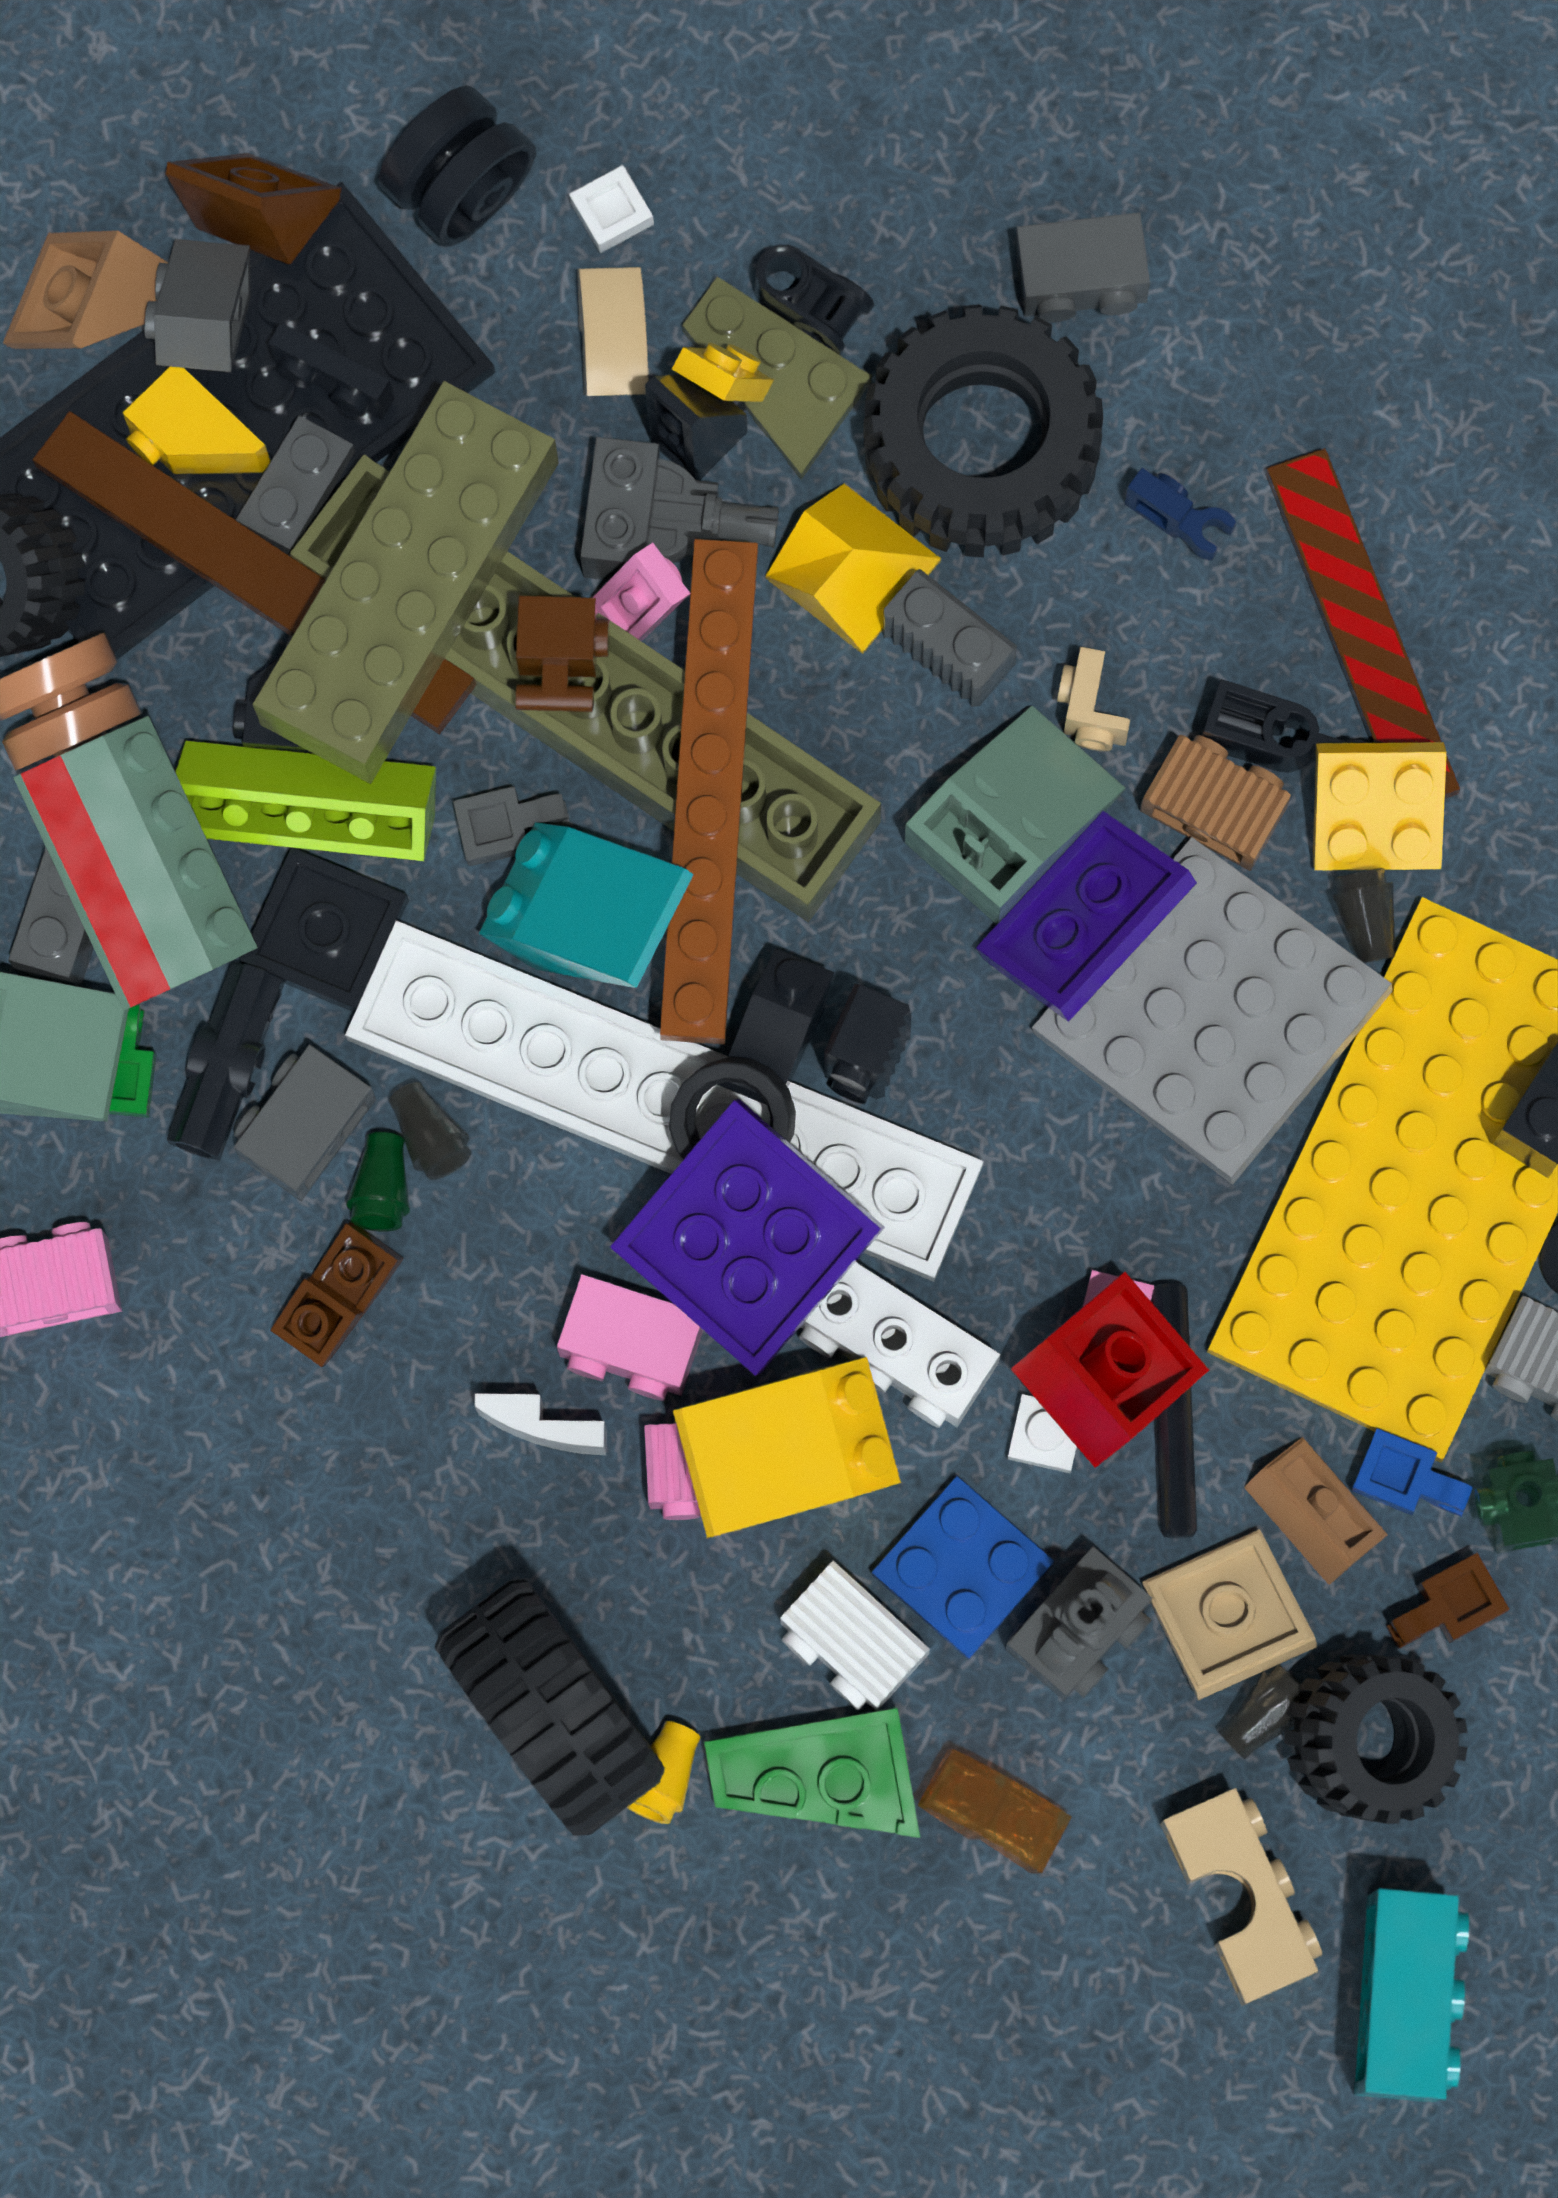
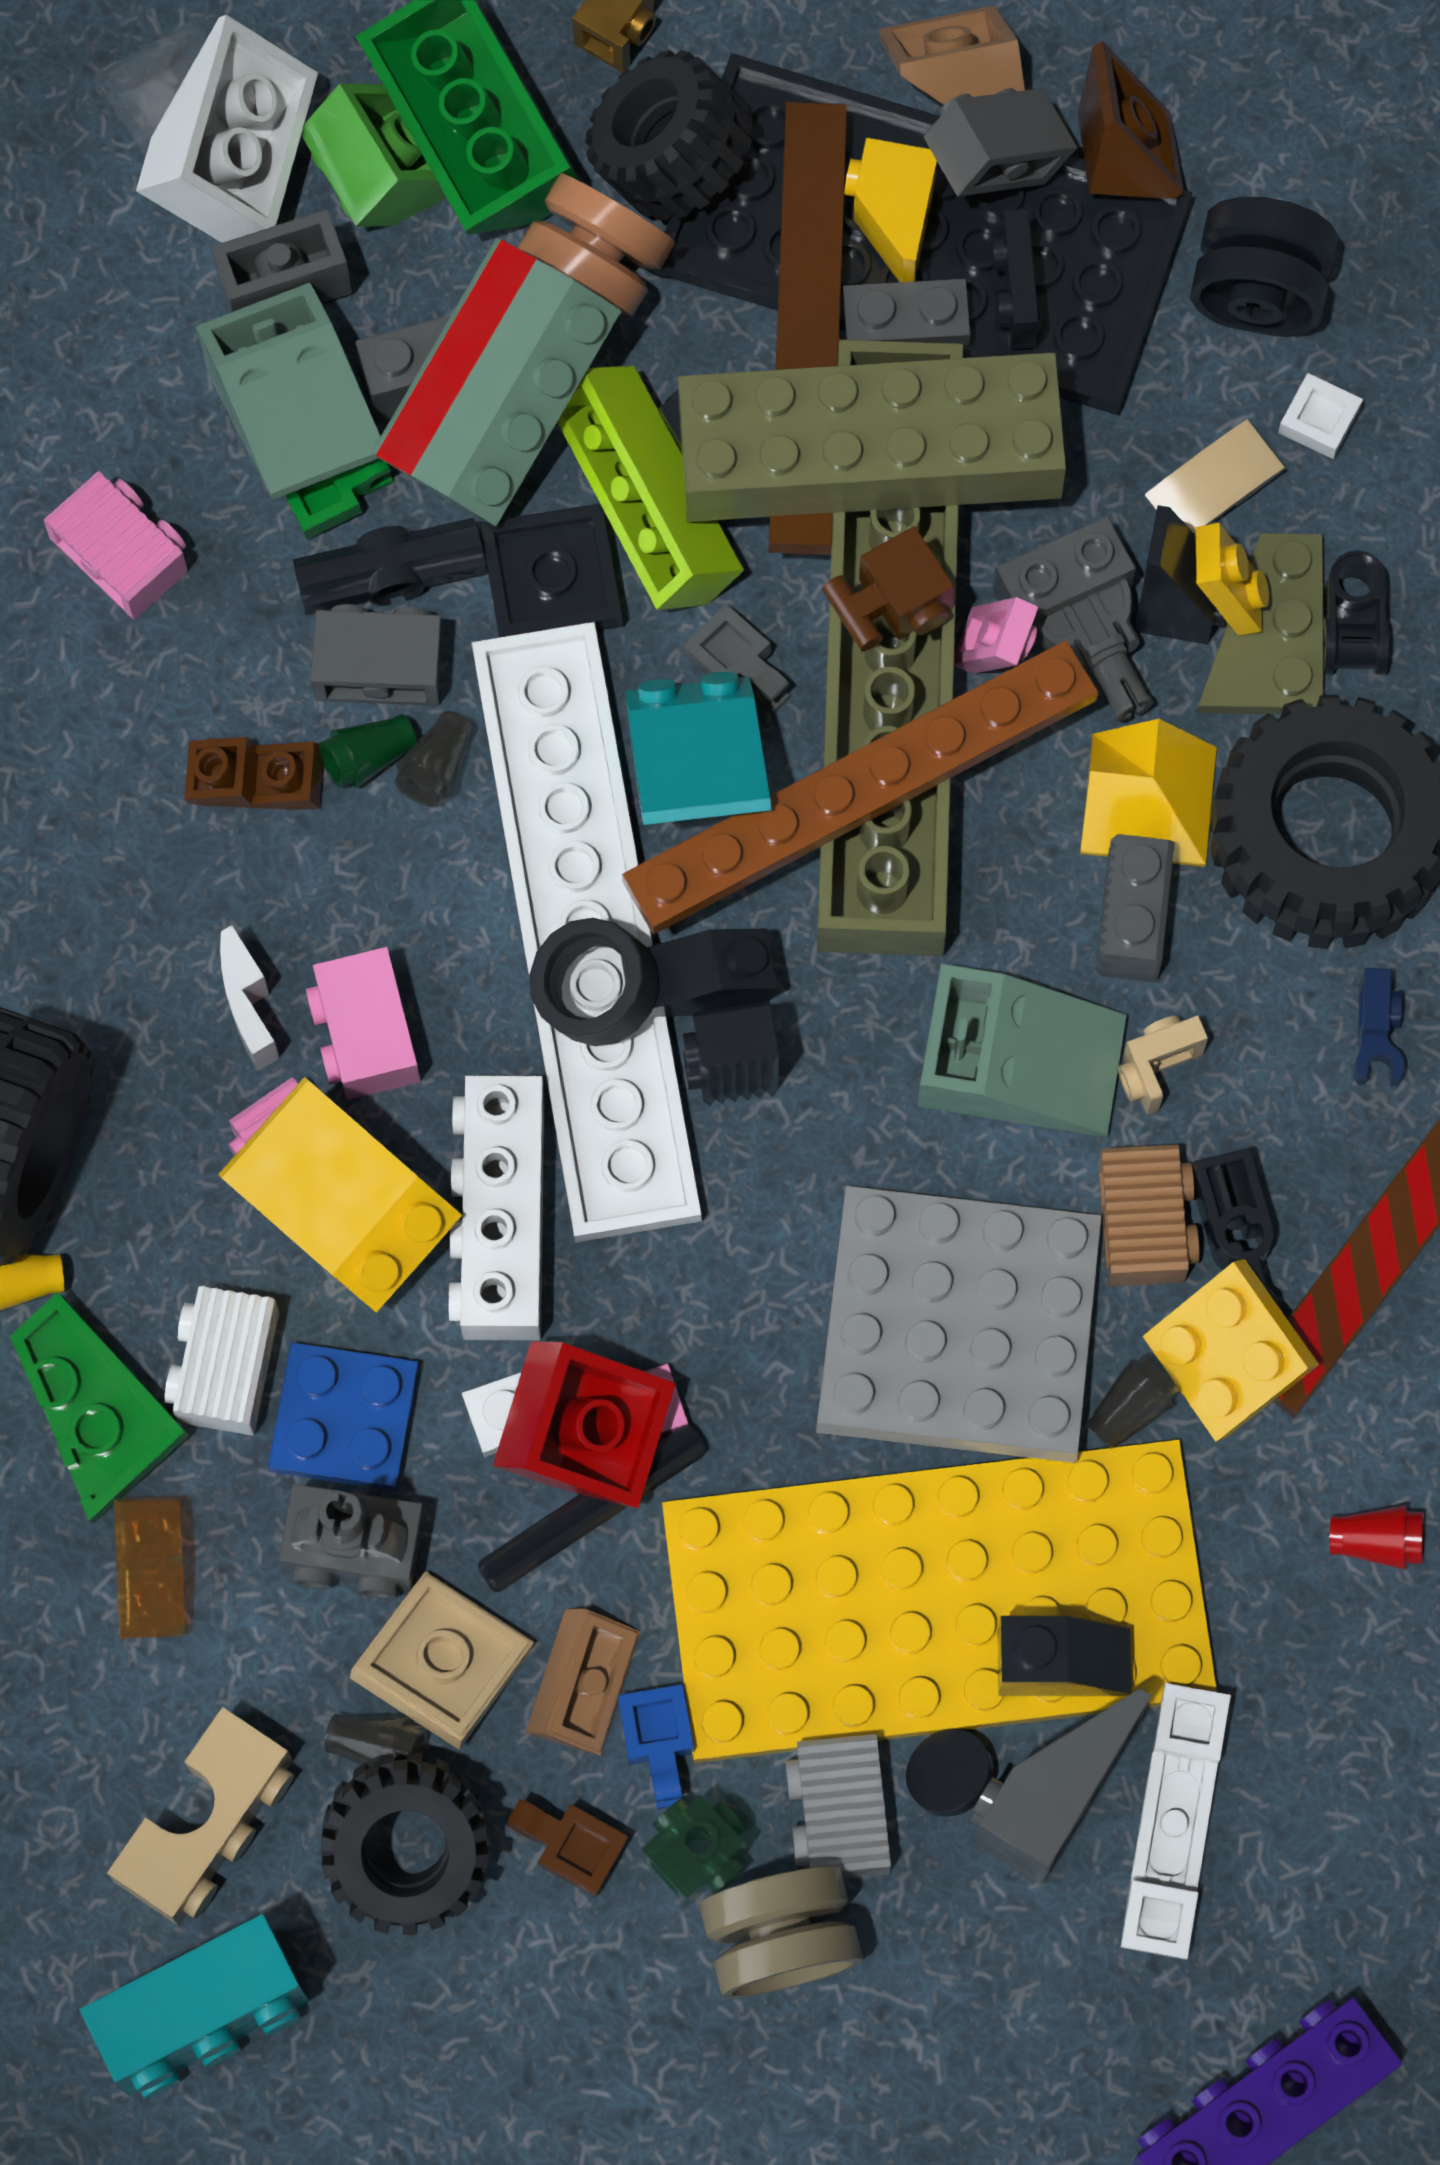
camera: 55 degrees right, 5 degrees down
dark purple plate [610,1099,885,1376] -> none
dark purple plate [976,811,1197,1022] -> none

